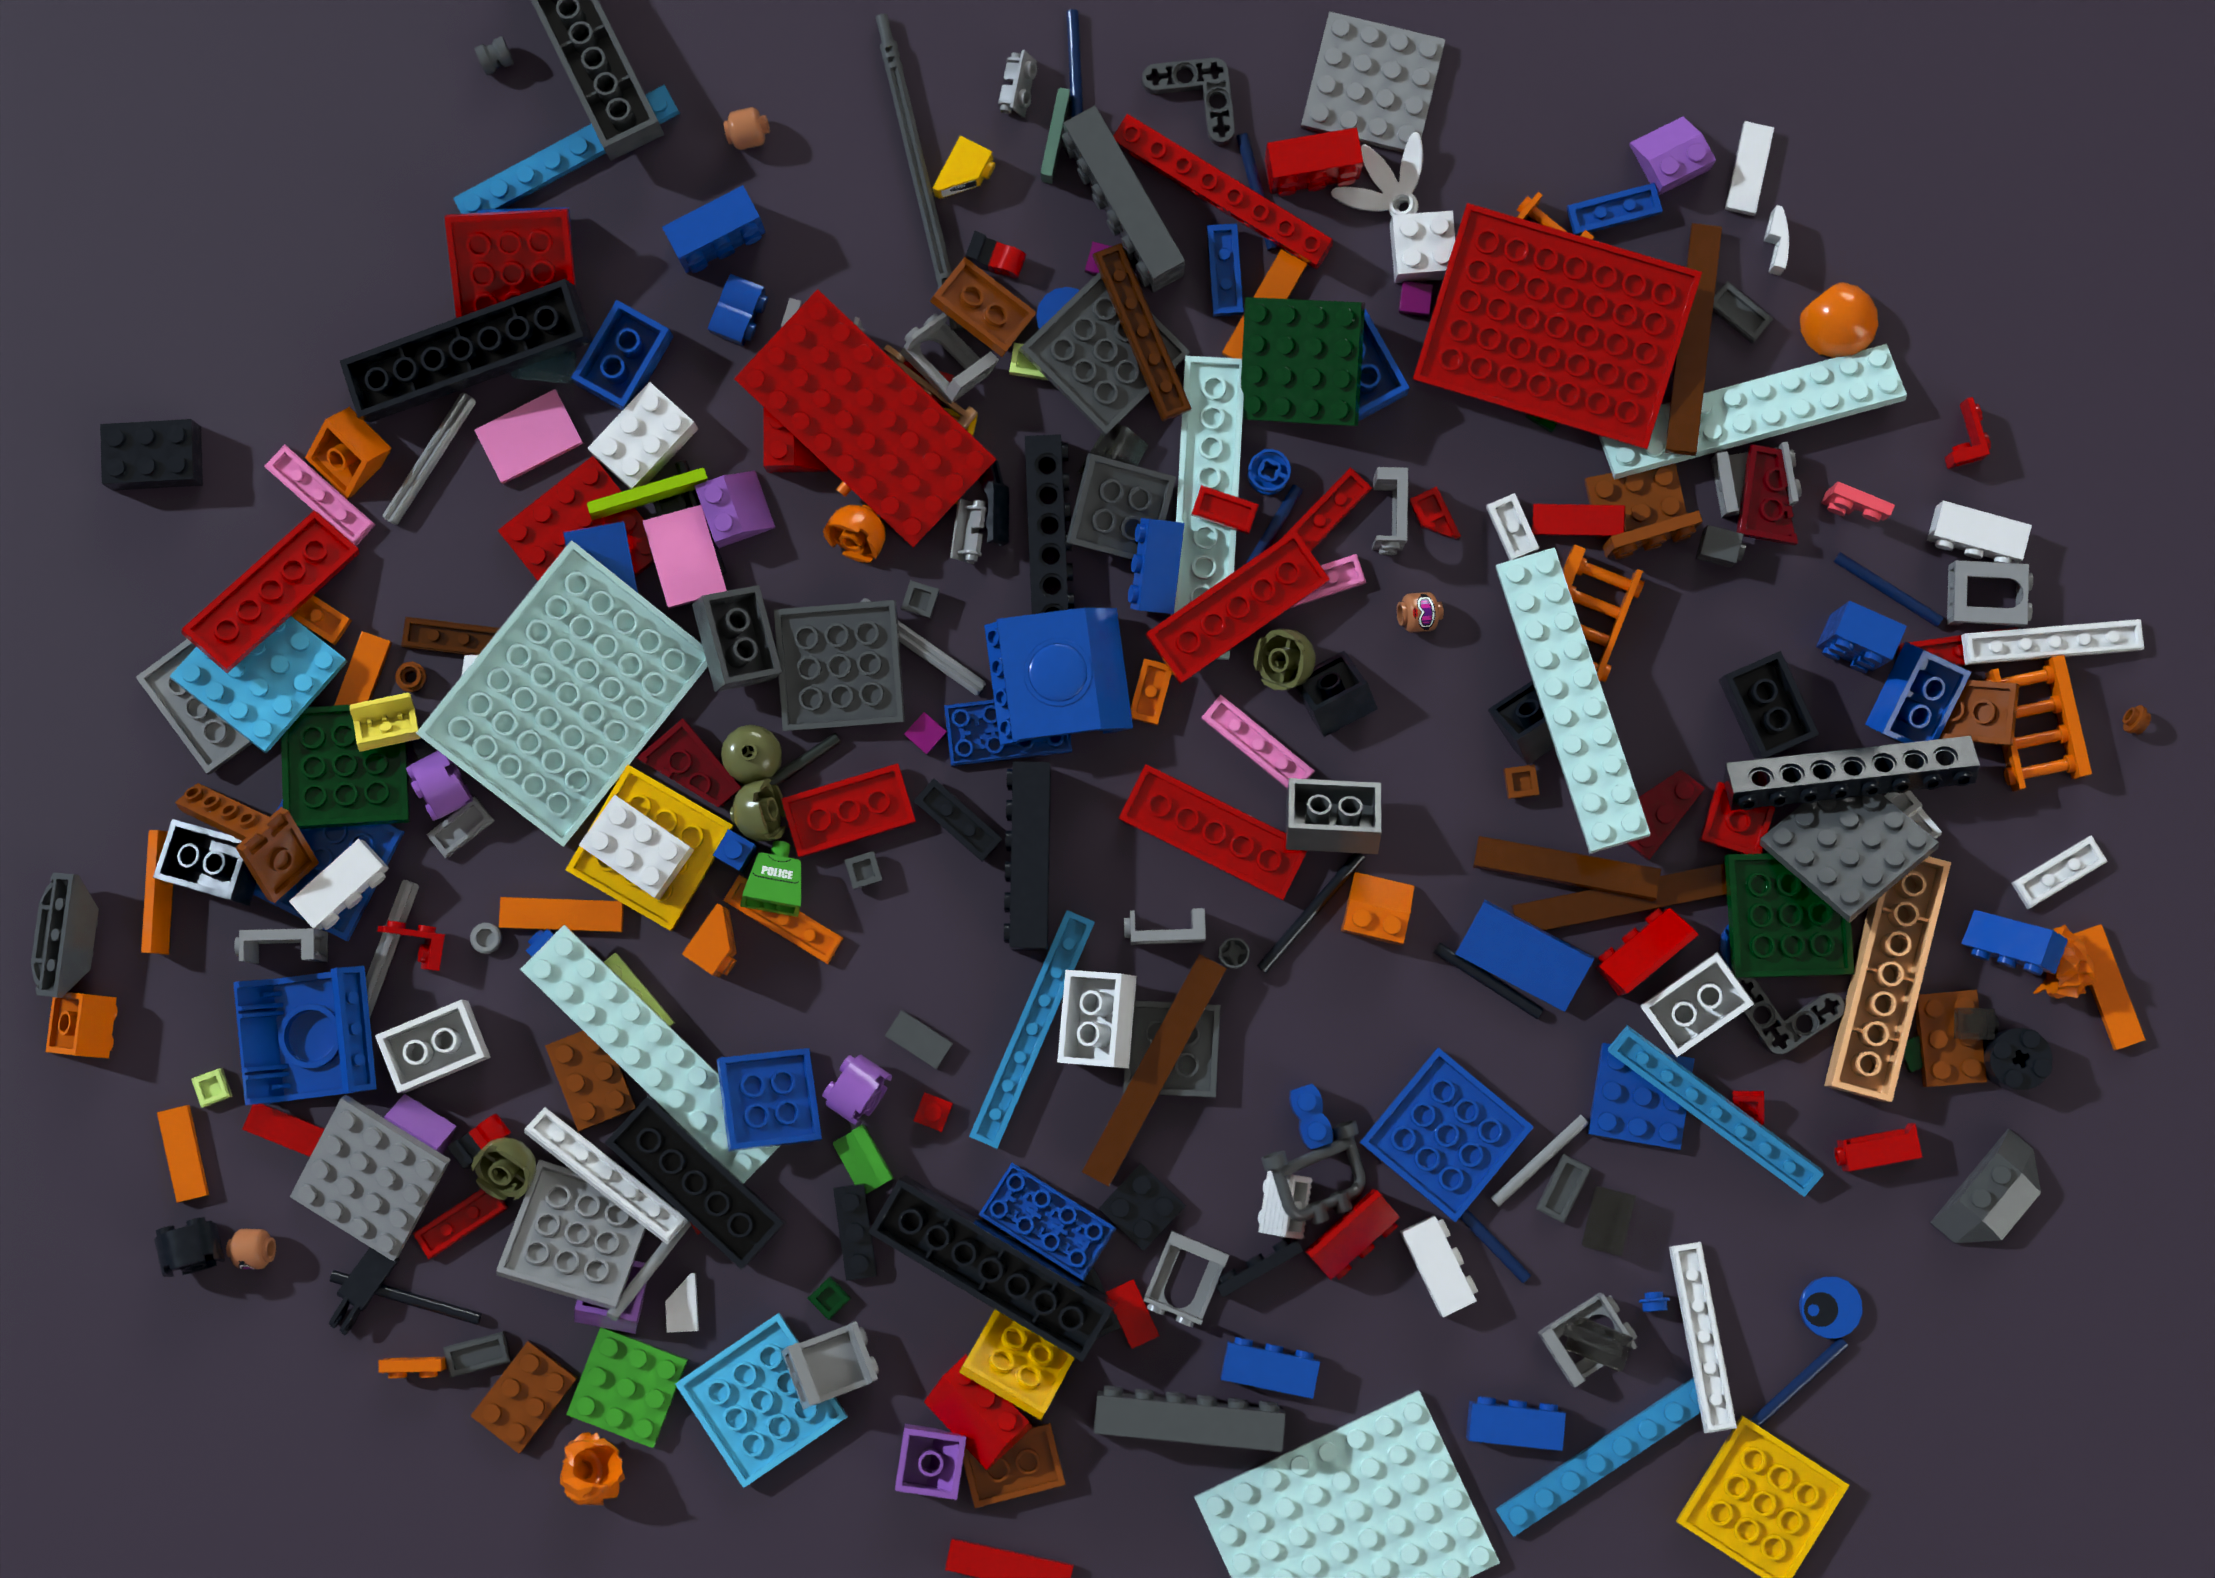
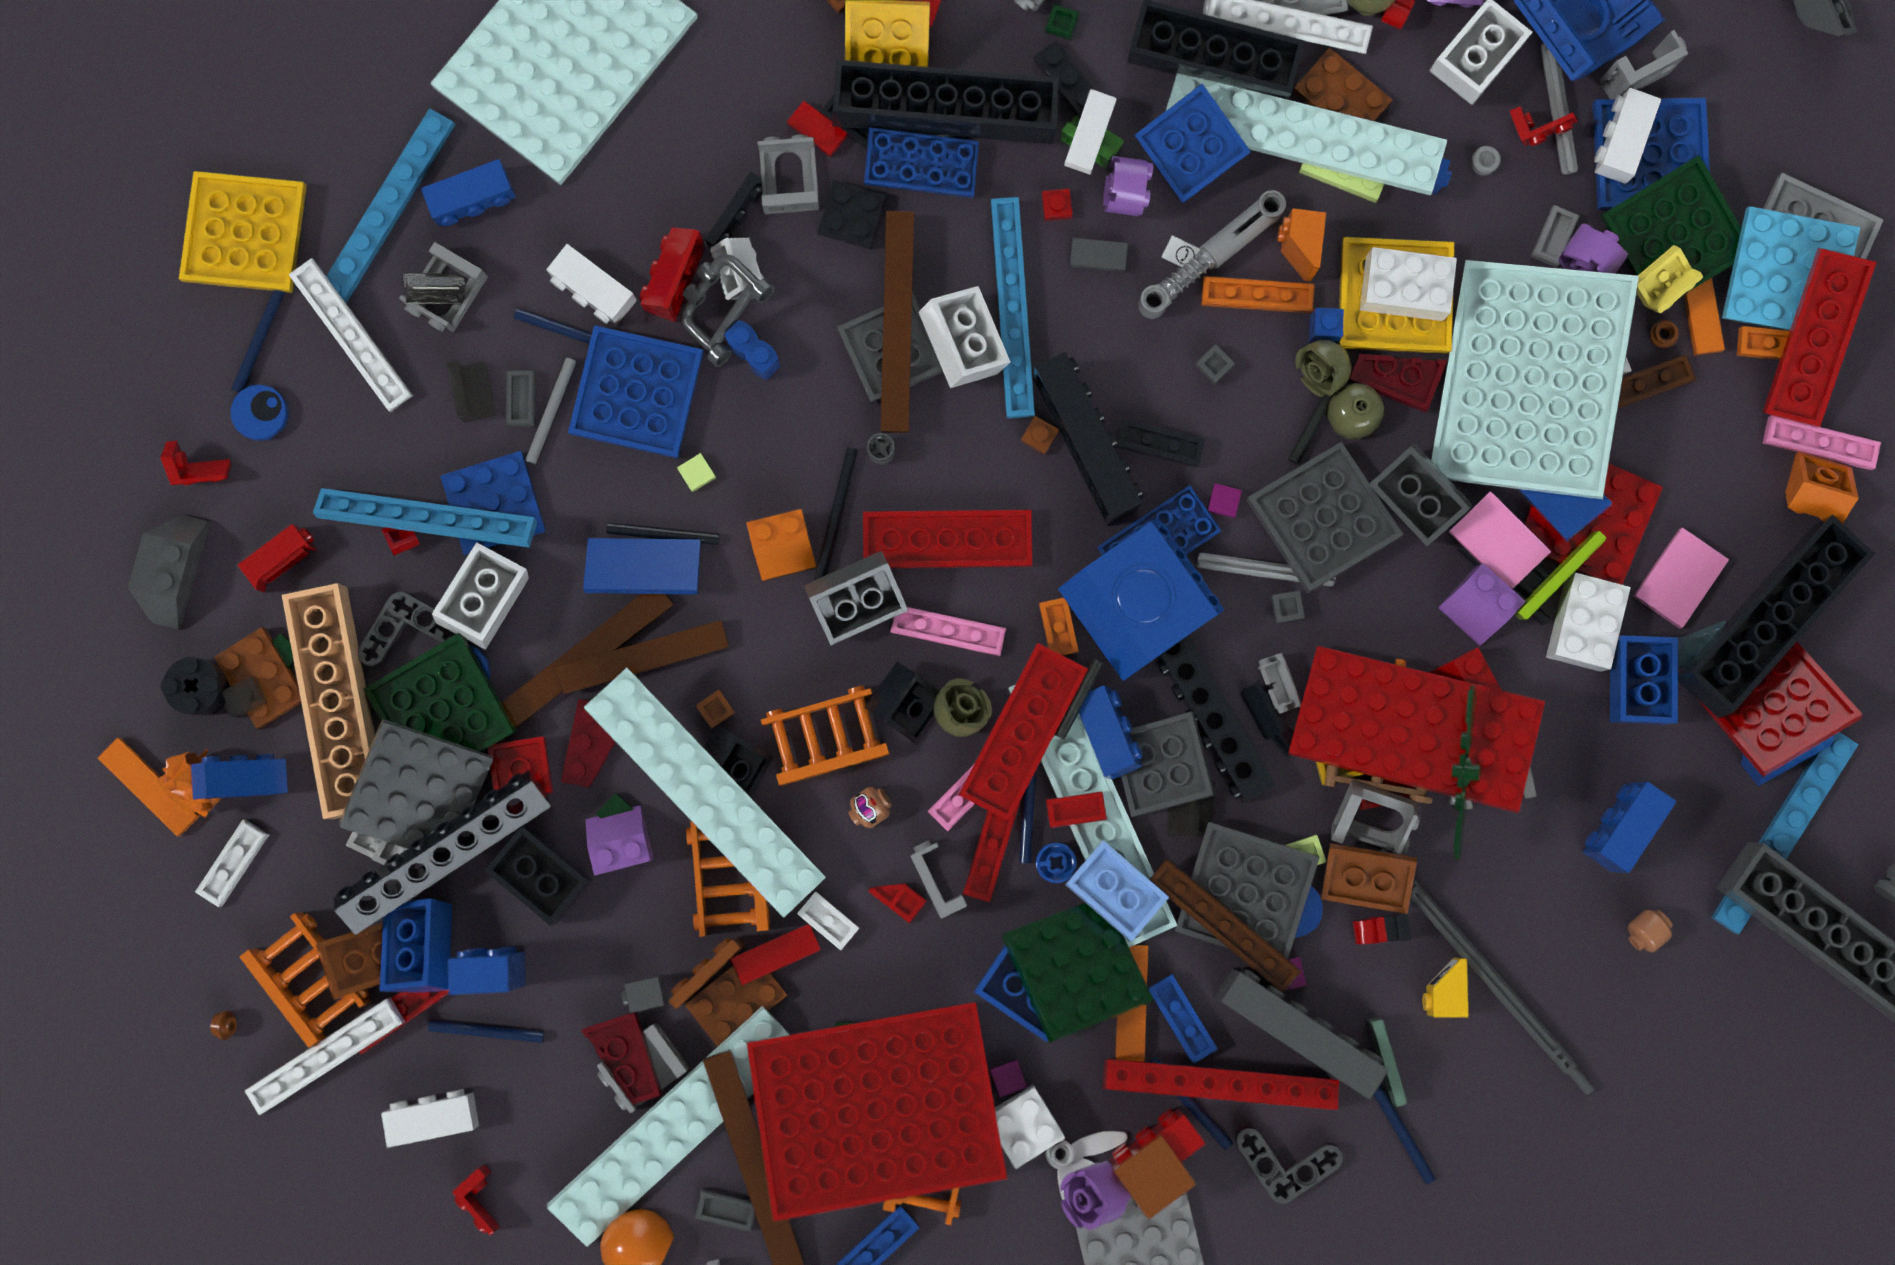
camera: 150 degrees right, 0 degrees up
orange tile [141,830,173,955] -> none
black brick [153,819,257,906] -> none
dark orange bracket [175,783,319,903] -> none
light grey axle [383,393,476,525] -> none
orange tile [499,897,624,932] -> none
blue brick [708,274,768,346] -> none
bright green torso [740,841,801,917] -> none
red plate [781,763,916,858] -> none
orange cylinder [823,505,885,563] -> none
light grey hinge [998,50,1037,118] -> none
dark grey brick [1094,1386,1286,1452] -> none
light grey panel [1124,908,1206,945] -> none
blue brick [1220,1337,1320,1399] -> none
red slope [1595,908,1699,996] -> none
blue plate [1639,1292,1670,1312] -> none
coral plate [1821,481,1895,522] -> none
light grey panel [1947,560,2033,629] -> none
none -> red bracket [160,441,232,485]
none -> medium lavender slope [585,805,655,875]
none -> dark green tile [596,793,633,818]
none -> yellowish green tile [677,453,716,493]
none -> orange fence [761,685,890,786]
none -> dark orange plate [1021,416,1059,455]
none -> pearl dark grey bar [1055,659,1104,740]
none -> medium lavender brick [1060,1161,1131,1230]
none -> white tile [1064,89,1117,174]
none -> light blue plate [1065,840,1169,942]
none -> dark orange tile [1113,1134,1197,1220]
none -> light grey piece [1138,190,1286,319]
none -> white sticker [1162,236,1200,267]
none -> dark green piece [1452,685,1481,859]

